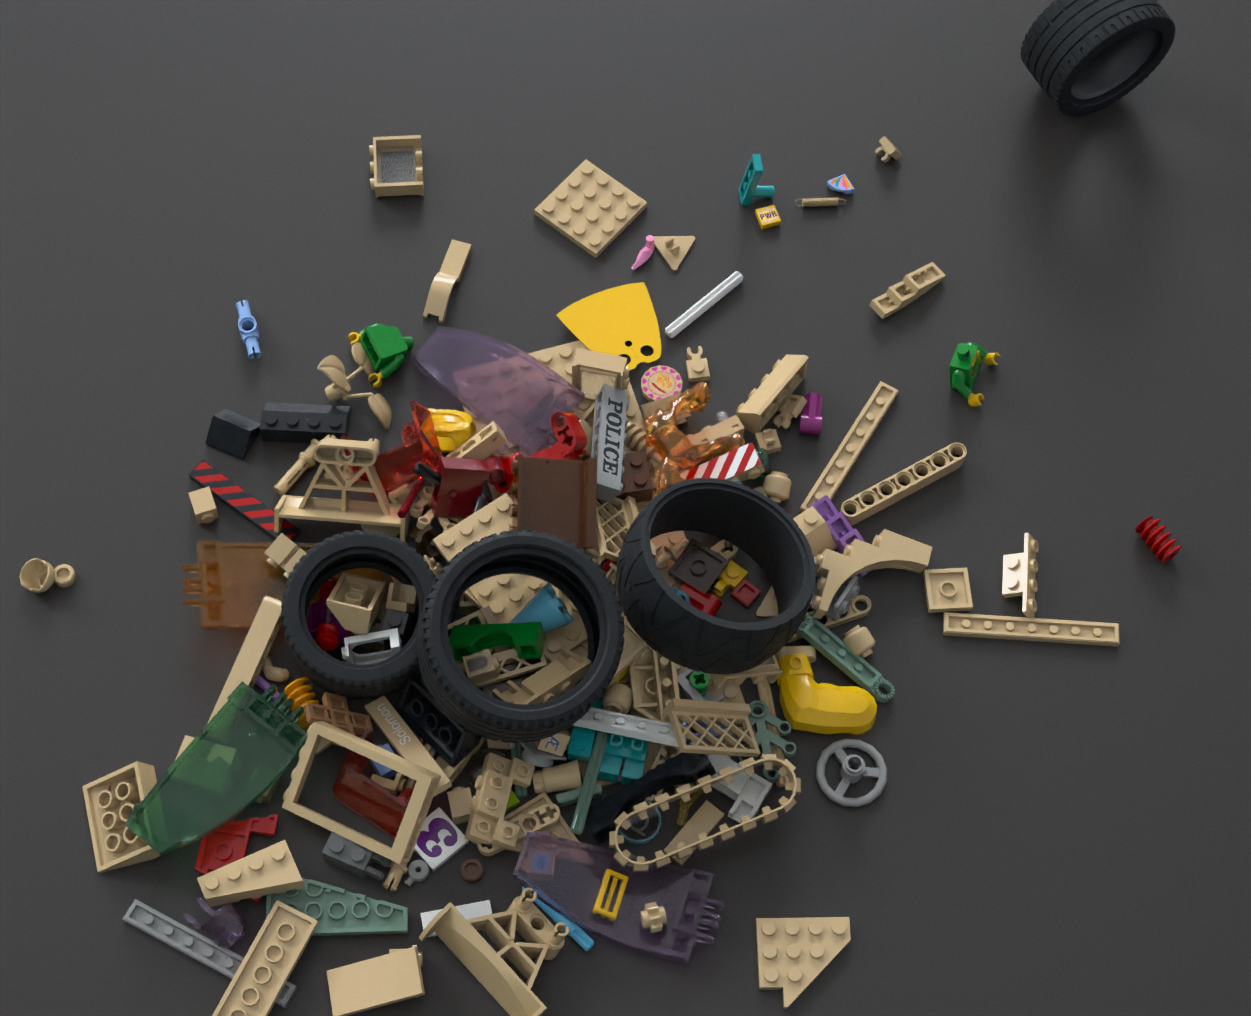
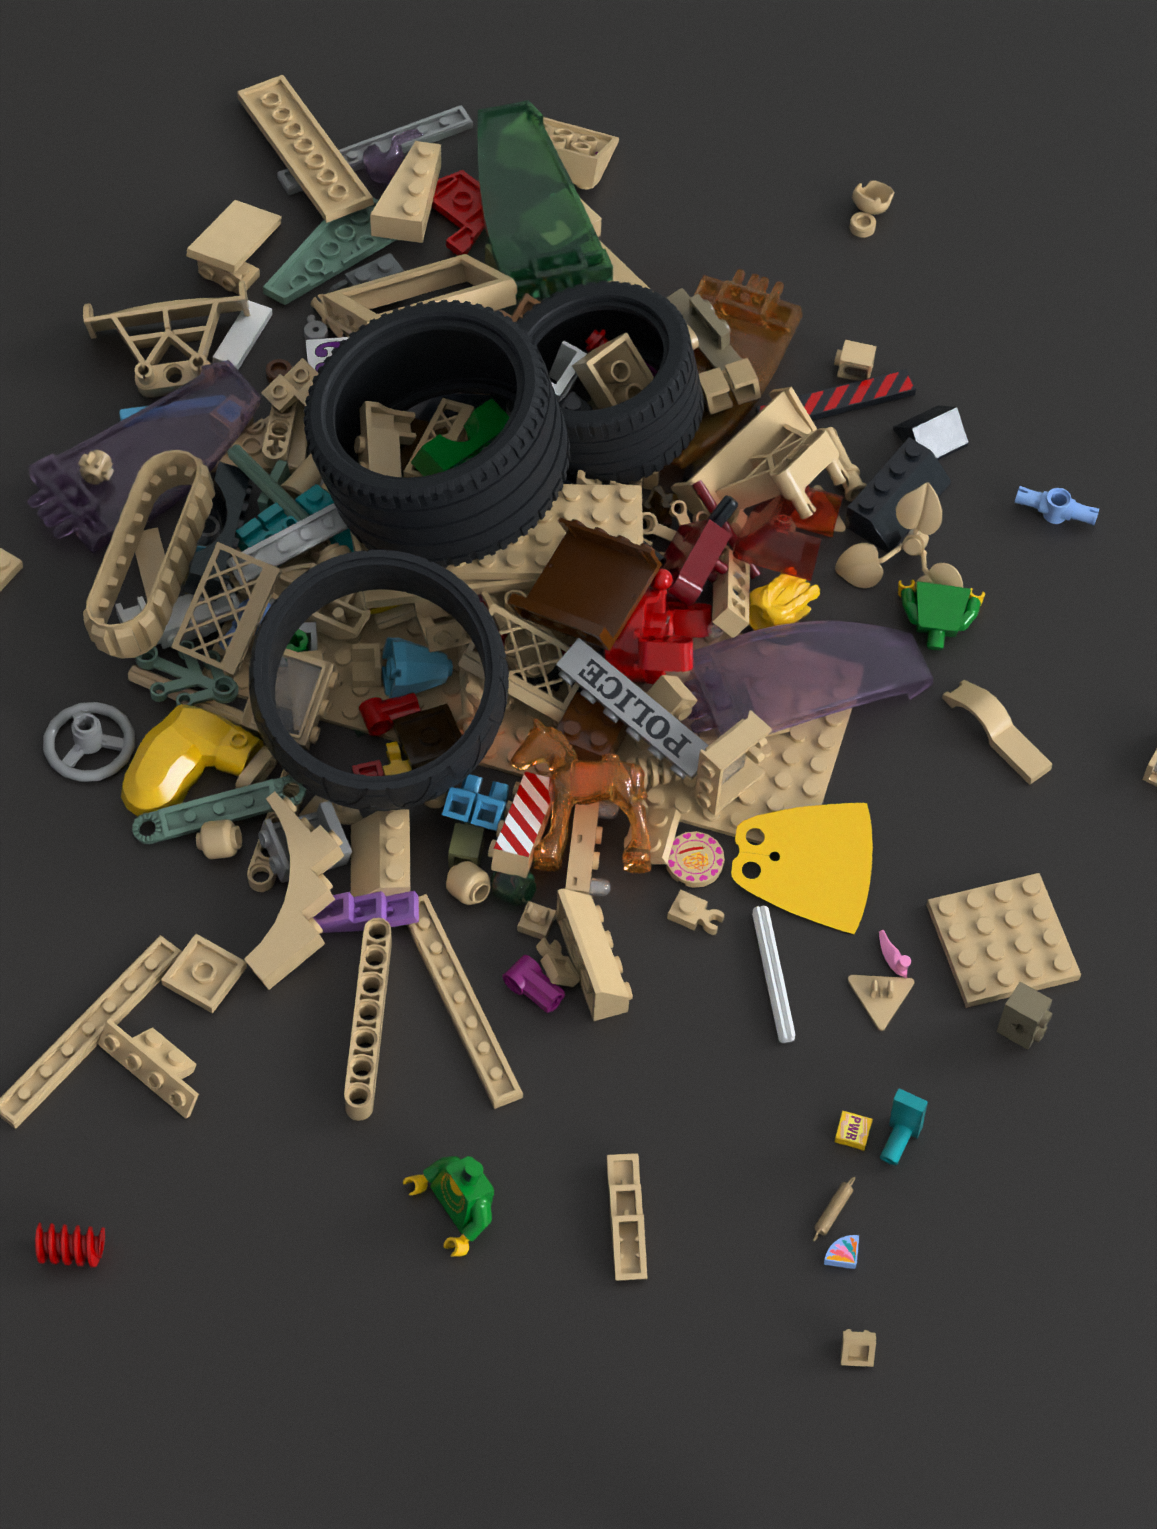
camera: 125 degrees right, 5 degrees down
brick [463,649,500,685] -> none
yellow tile [592,869,629,921] -> none
none -> dark tan bracket [667,288,742,371]
none -> dark tan brick [996,982,1053,1050]

